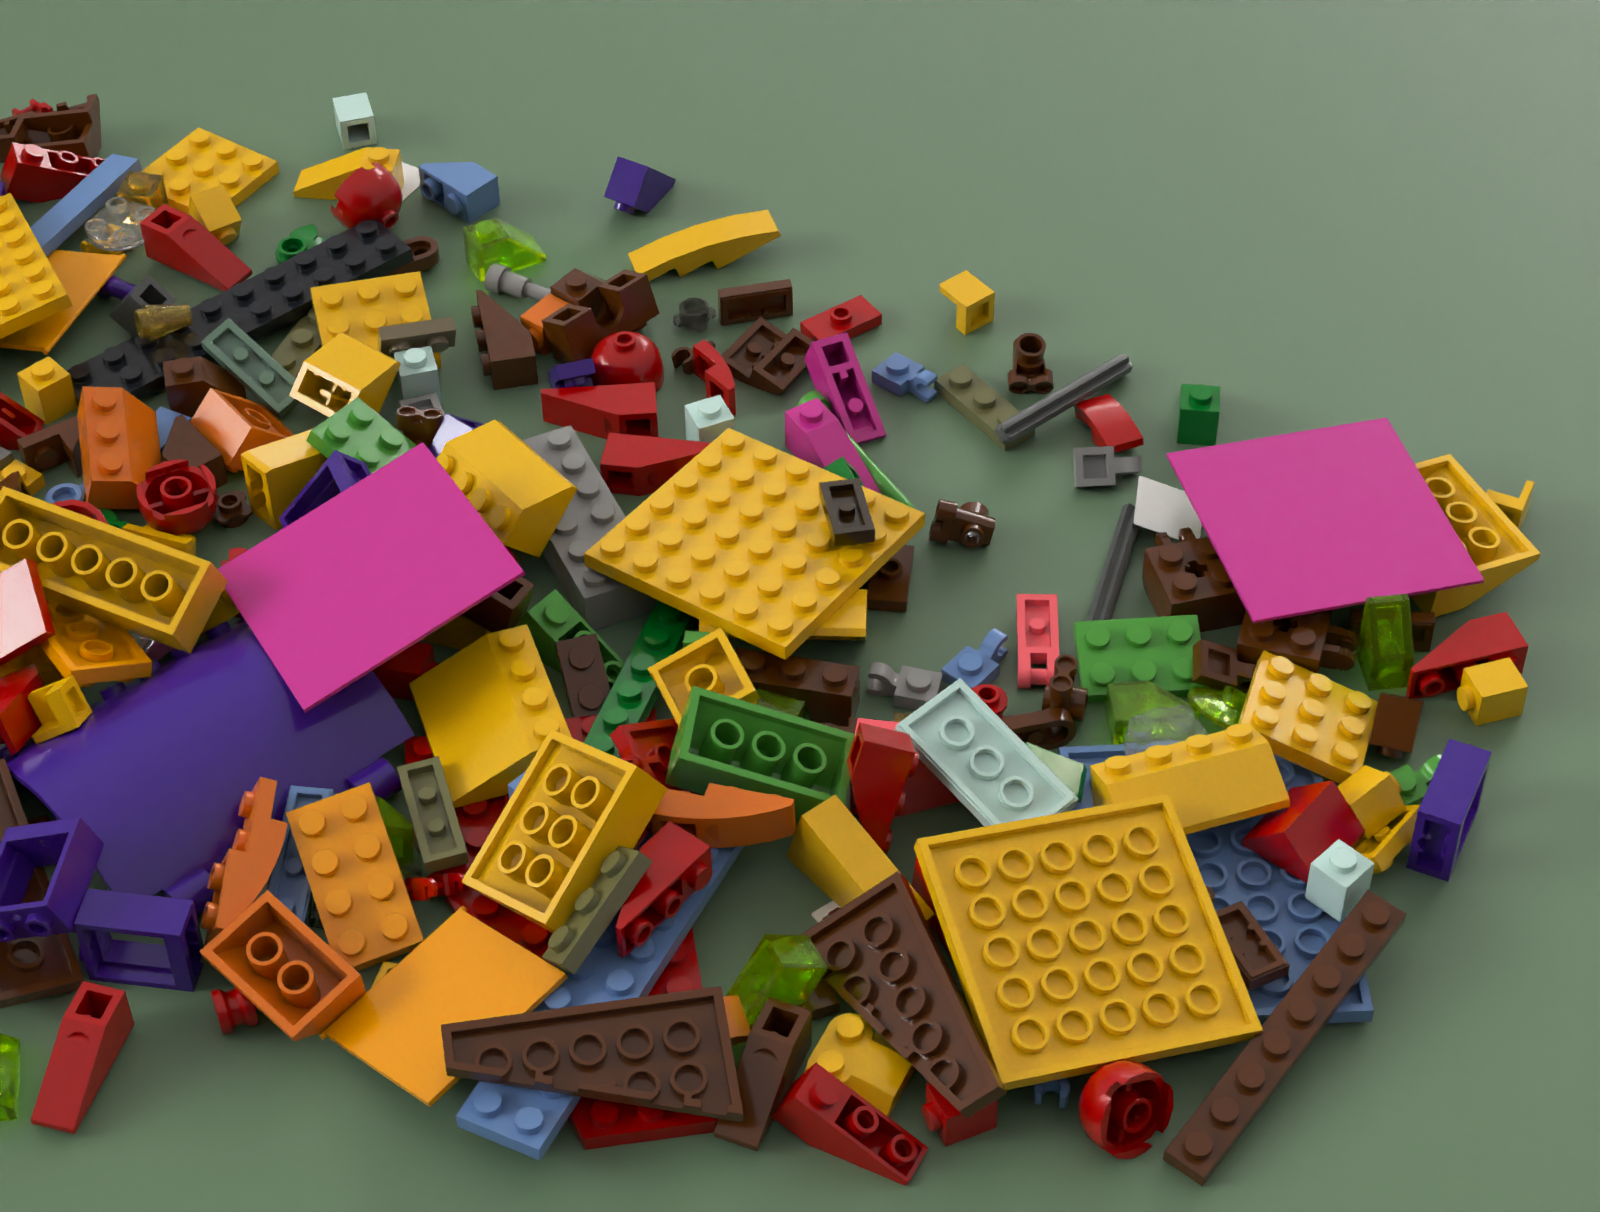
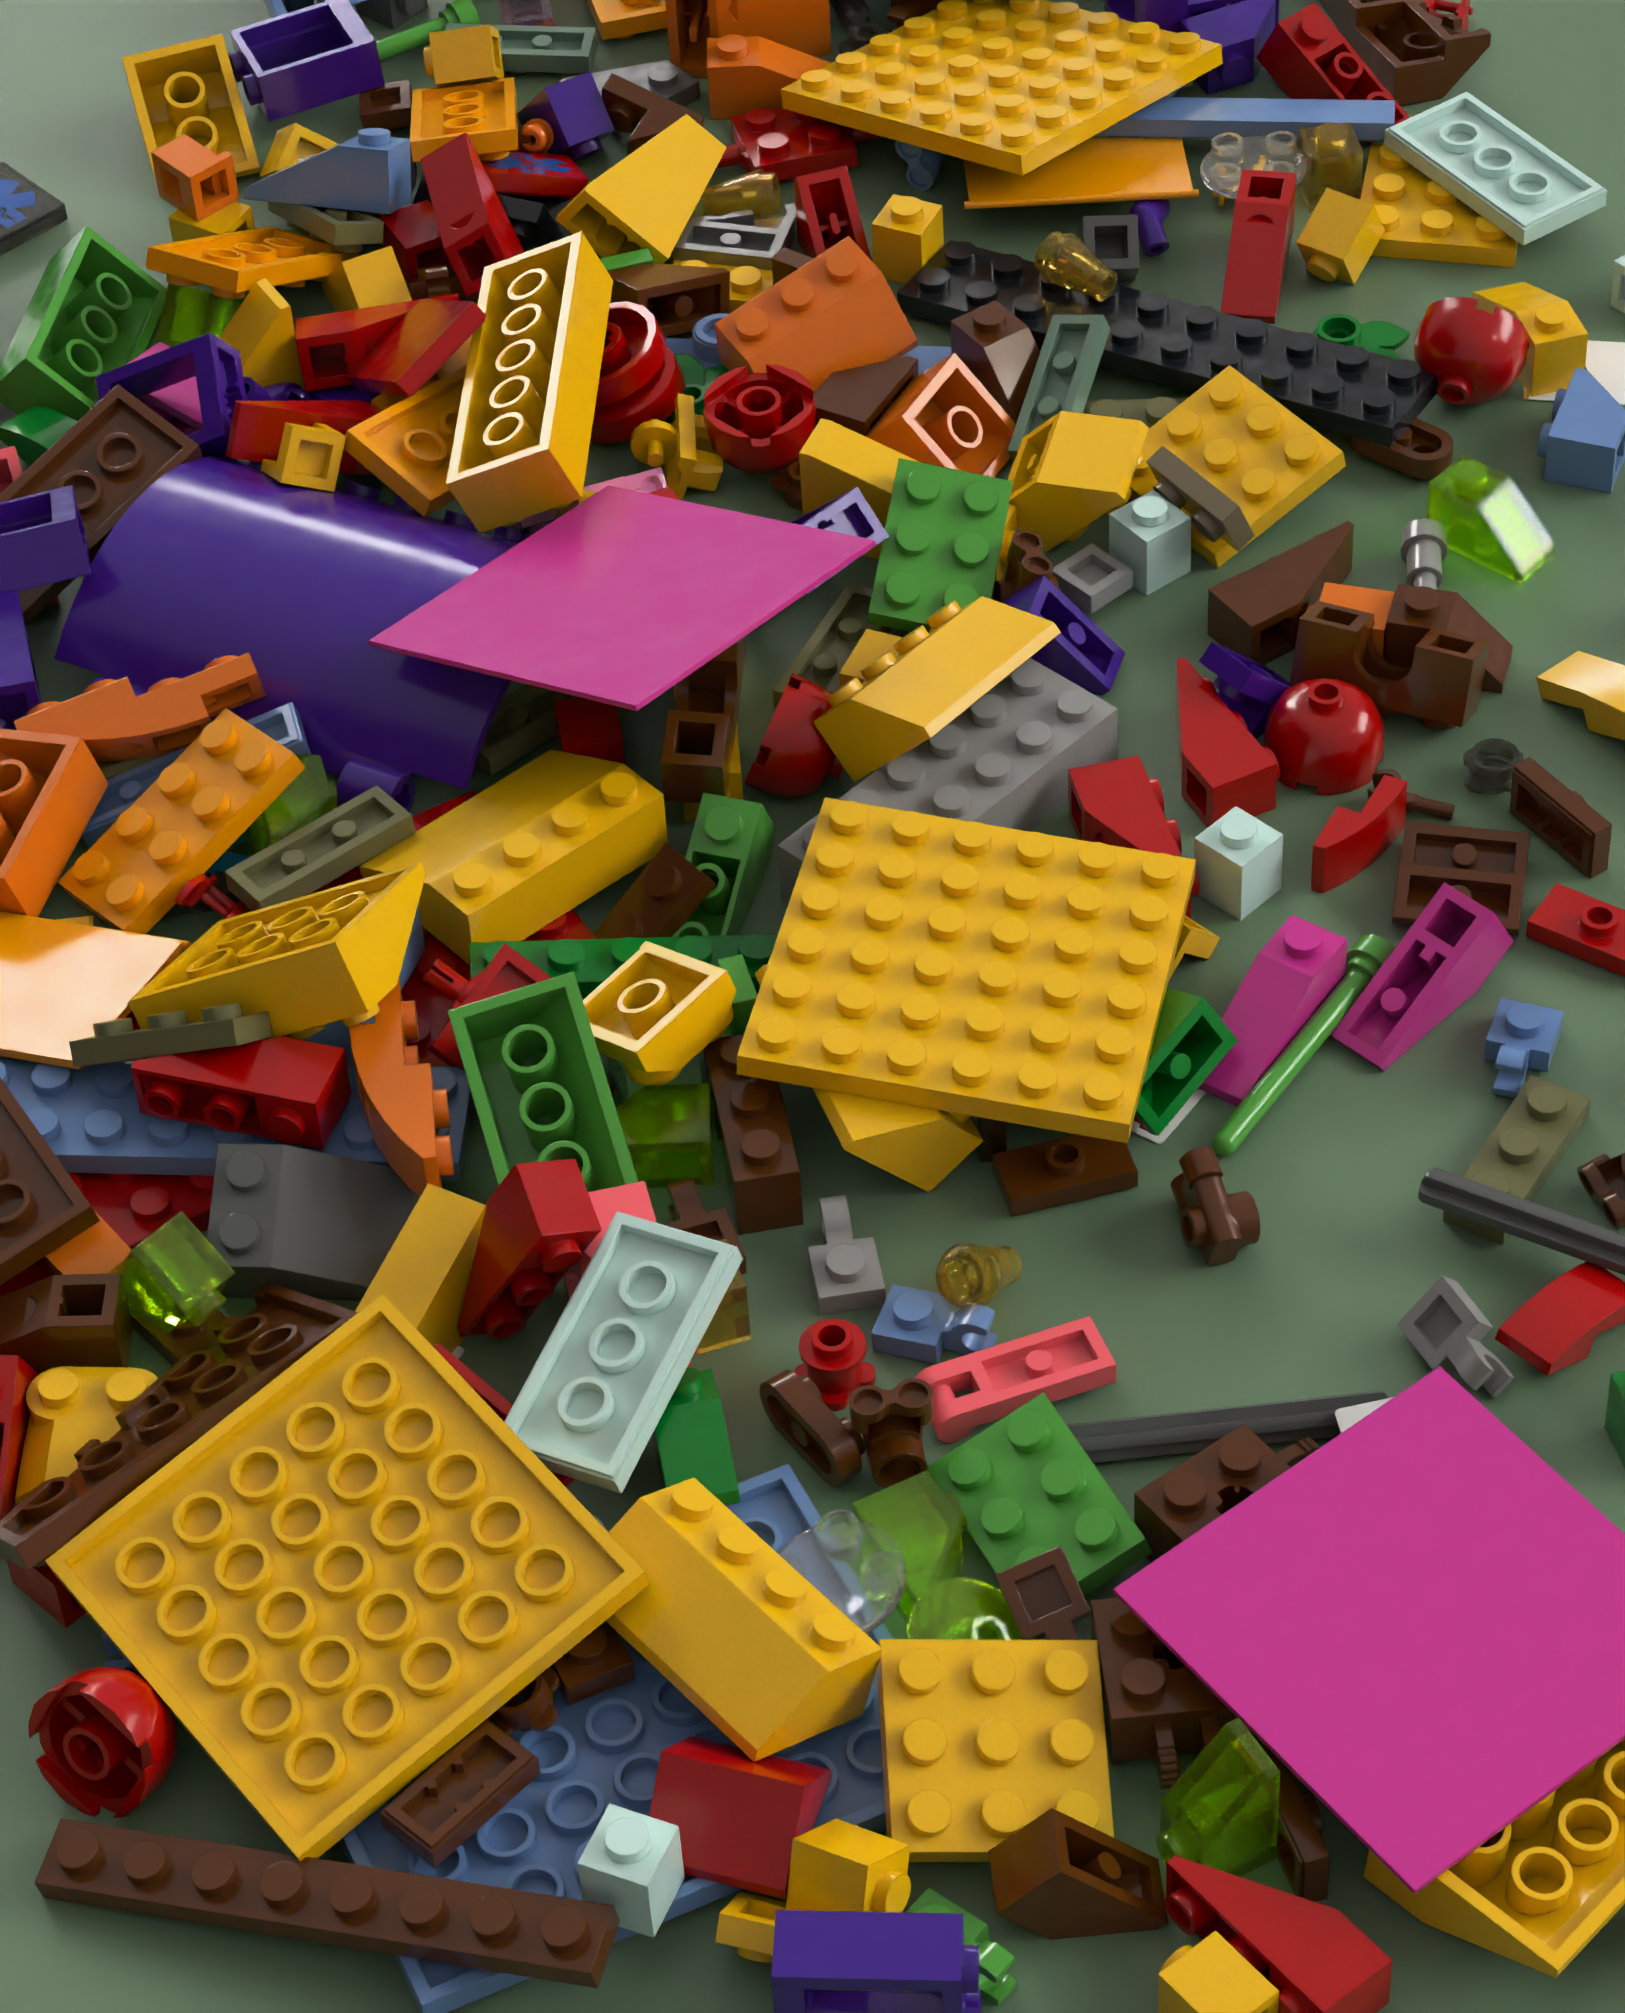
camera: 70 degrees right, 0 degrees up
dark brown plate [819,478,875,547] -> none
none -> dark grey slope [204,1143,420,1301]
none -> clear yellow cone [936,1243,1022,1308]
none -> light aqua tile [1384,92,1607,246]

